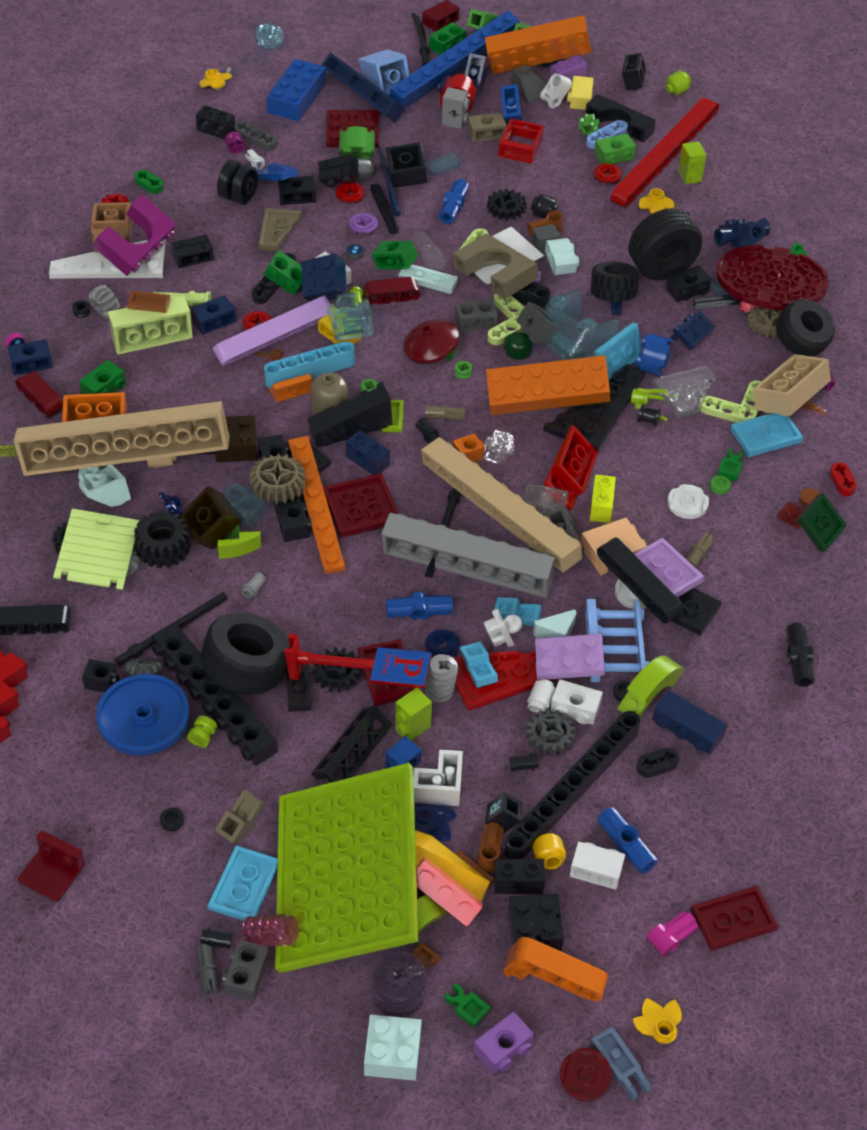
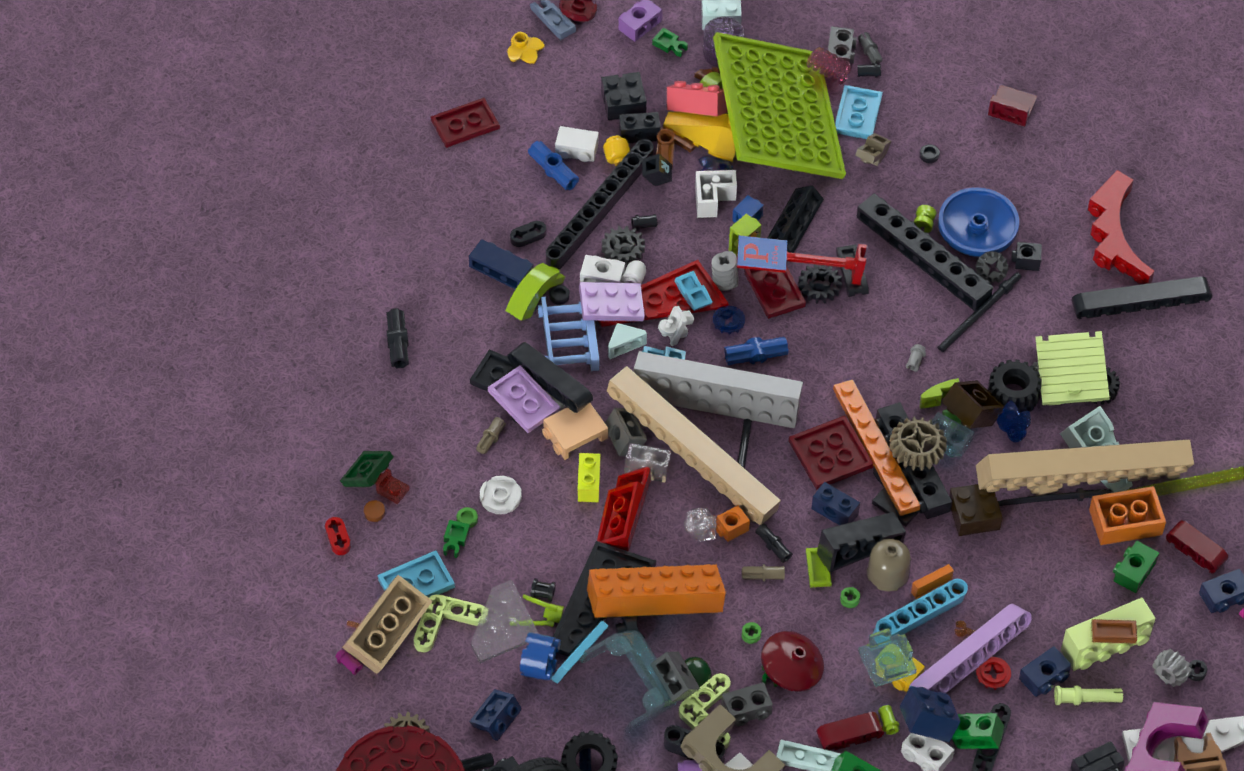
camera: 175 degrees right, 5 degrees up
black tyre [200,613,290,695] -> none
orange beam [503,937,608,1002] -> none
dark pink piece [647,911,698,957] -> none
black tyre [776,299,835,357] -> none

